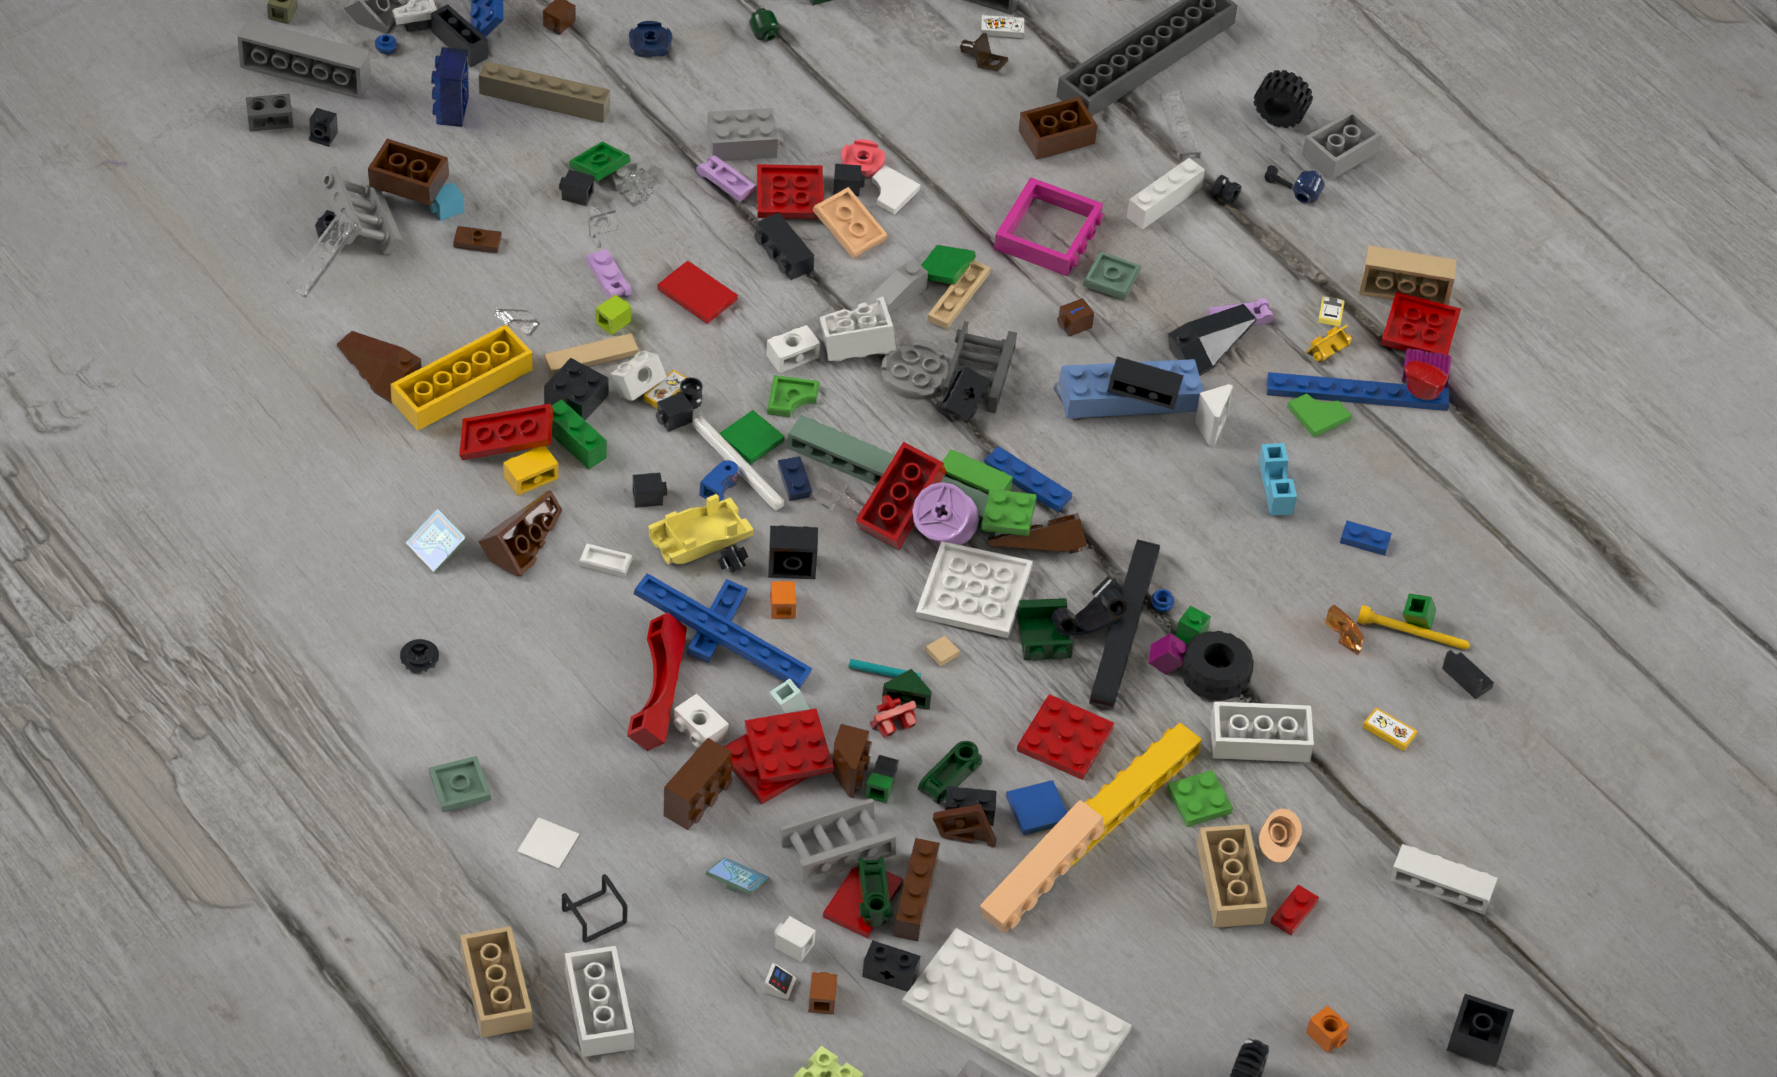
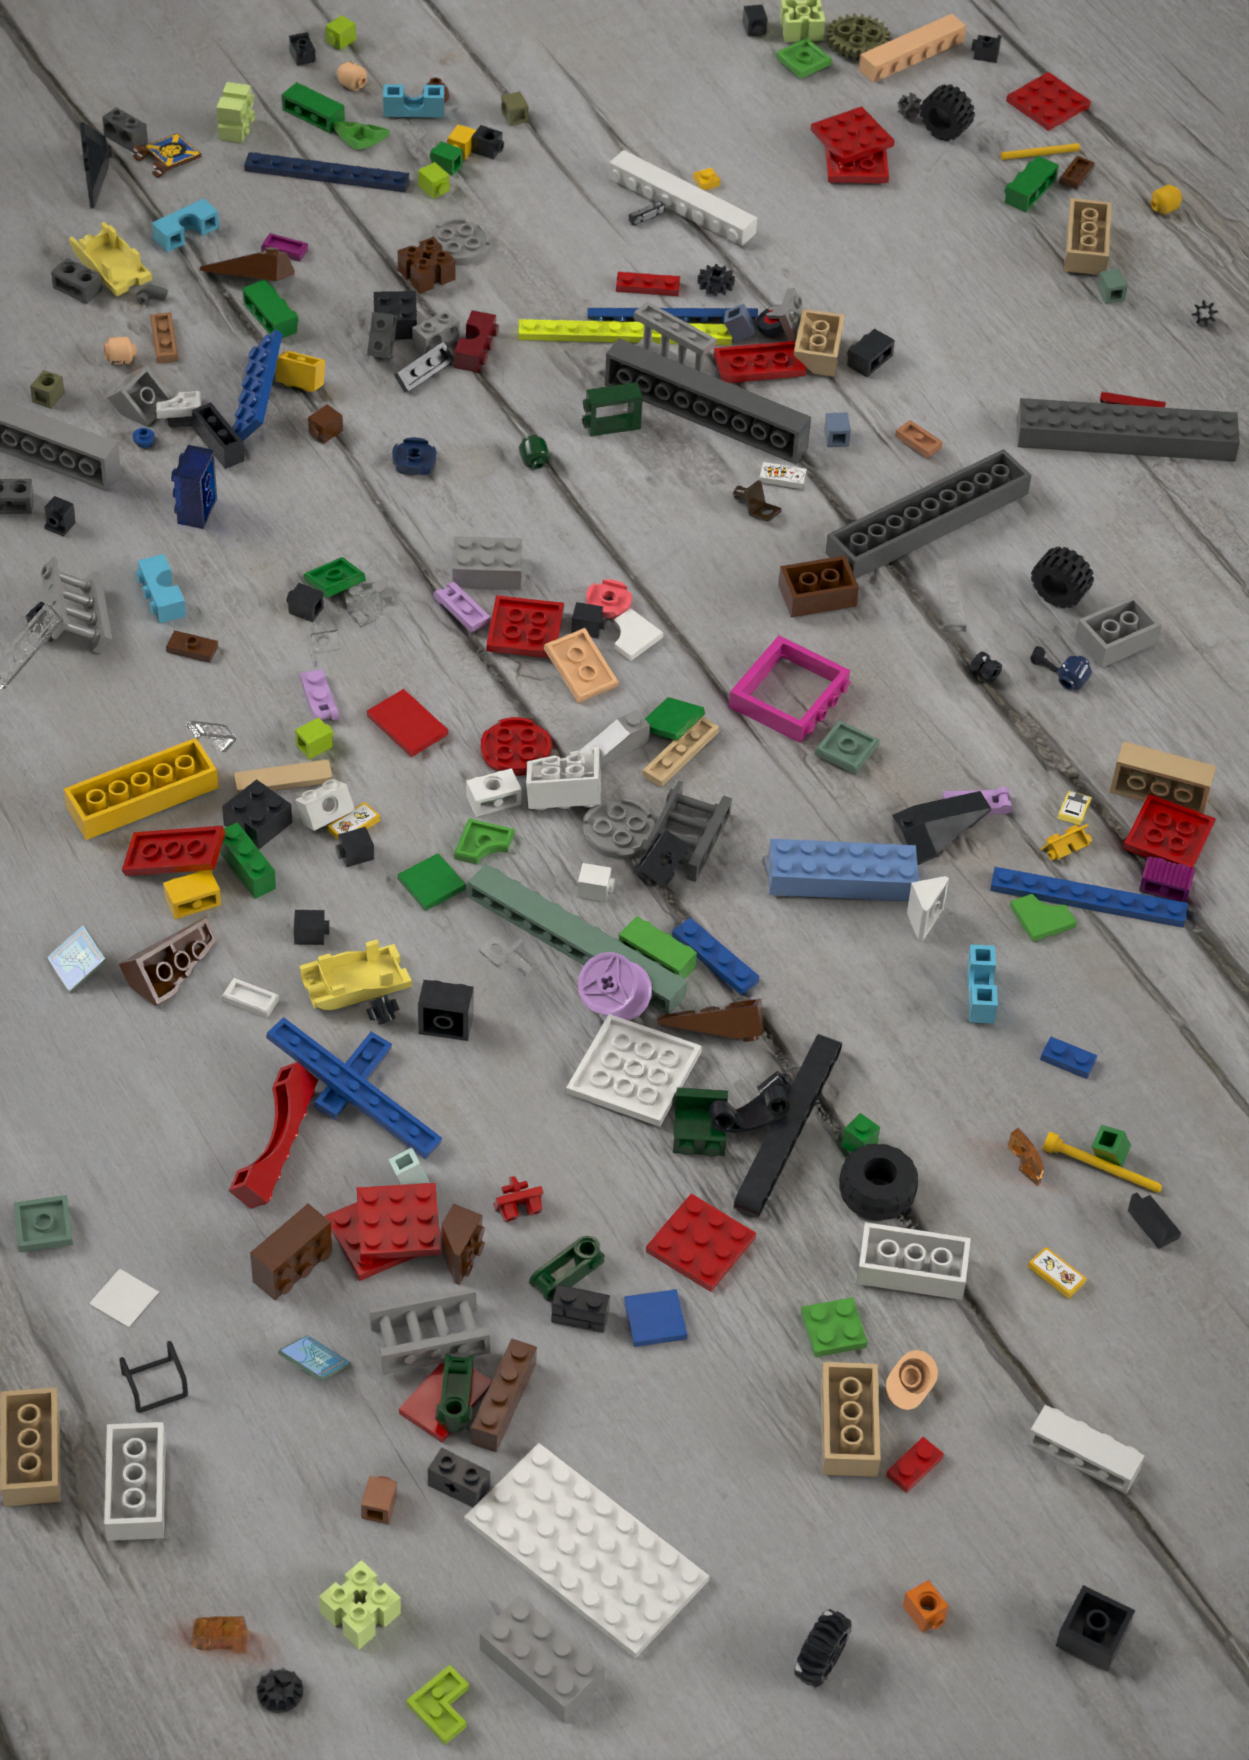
camera: 10 degrees right, 0 degrees up
reddish brown wedge [337,331,422,404] -> none
reddish brown brick [368,138,449,206] -> none
black gear [400,639,439,673] -> none
dark tan brick [479,61,610,123] -> none
white brick [673,693,729,748] -> none
black wheel [680,377,703,409] -> none
white axle [692,416,784,511] -> none
blue leg [699,460,738,502] -> none
black brick [755,213,815,280] -> none
slope [764,963,796,1000] -> none
orange brick [770,581,796,619] -> none
white brick [774,916,816,962] -> none
dark blue plate [778,456,812,501] -> none
teal bar [849,659,921,679] -> none
red brick [855,442,947,550] -> none
leg [866,755,899,803] -> none
dark green slope [882,669,932,710] -> none
tan tile [926,635,960,667] -> none
reddish brown wing [933,804,997,847] -> none
light nougat brick [980,800,1104,934] -> none
bright green plate [982,489,1037,536] -> none
reddish brown brick [1057,298,1094,337] -> none
yellow brick [1070,723,1202,867] -> none
black brick [1107,356,1184,410] -> none
white brick [1127,158,1205,230] -> none
magenta brick [1148,633,1187,675] -> none
blue plate [1150,589,1174,612] -> none
red hair [1405,360,1448,400] -> none
none -> red tile [480,717,552,776]
none -> white brick [577,863,615,902]

